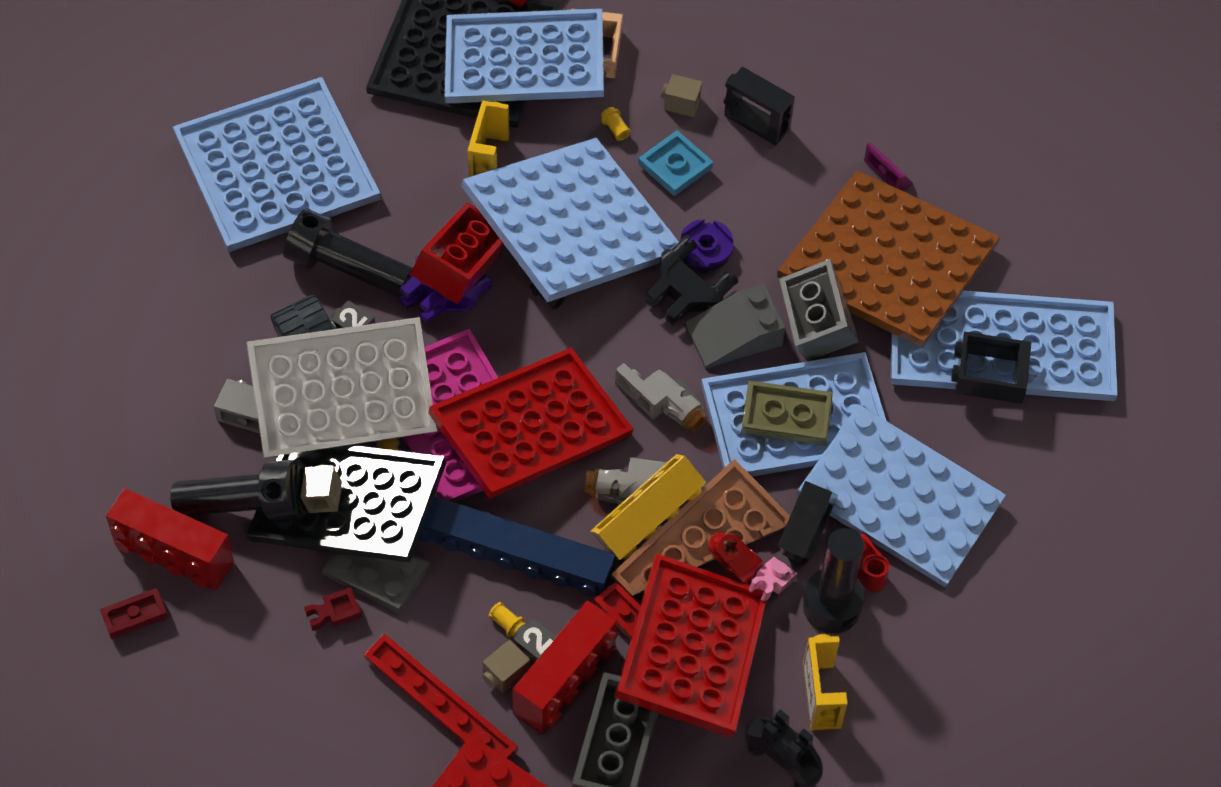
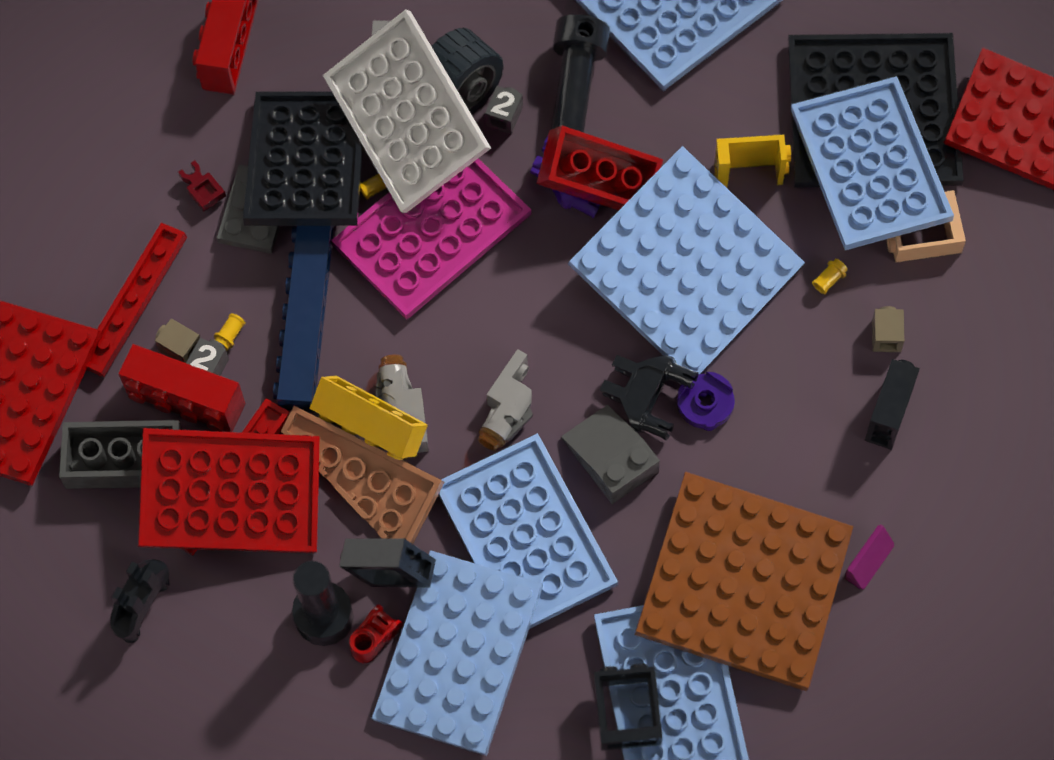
camera: 80 degrees right, 10 degrees up
dark red plate [100,588,168,639] -> none
black piece [170,459,308,521] -> none
dark tan brick [300,465,342,513] -> none
red plate [428,347,634,499] -> none
dark azure plate [638,130,714,196] -> none
red piece [708,532,765,584] -> none
olive tile [741,380,833,446] -> none
bright pink plate [749,557,797,601] -> none
dark grey slope [779,259,859,362] -> none
yellow panel [803,634,847,730] -> none

